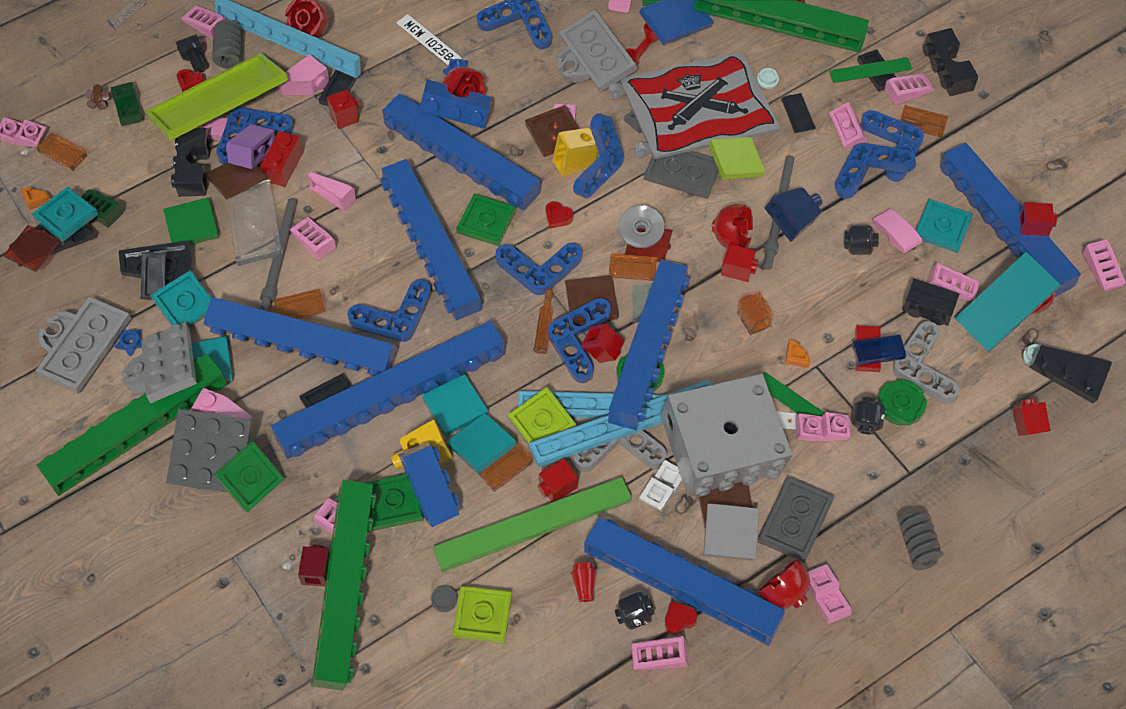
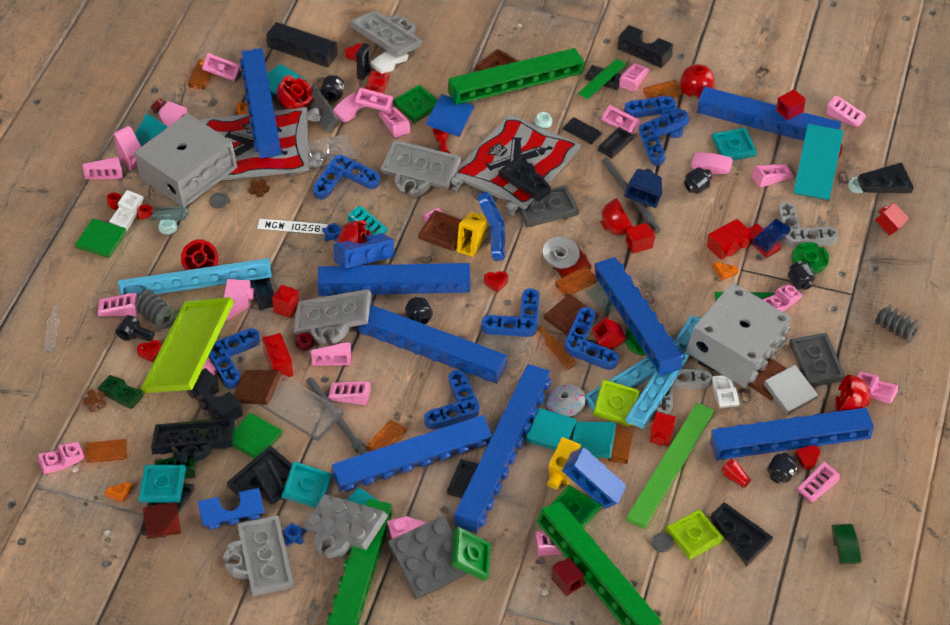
camera: 40 degrees left, 10 degrees down
medium lavender brick [226,124,275,169] -> none
green tile [456,194,516,246] -> none
lime tile [708,137,765,180] -> none
clear orange brick [737,293,774,336] -> none
black brick [902,279,960,326] -> none
none -> black plate [151,417,236,463]
none -> blue arch [198,488,264,530]
none -> light grey plate [293,289,371,345]
none -> dark red plate [295,332,314,350]
none -> teal slope [348,205,388,235]
none -> black head [405,297,433,324]
none -> black wing [498,153,551,202]
none -> light grey dish [546,385,586,417]
none -> black tile [598,127,634,159]
none -> red cylinder [680,64,715,98]
none -> red brick [707,219,751,260]
none -> black wing [711,502,773,567]

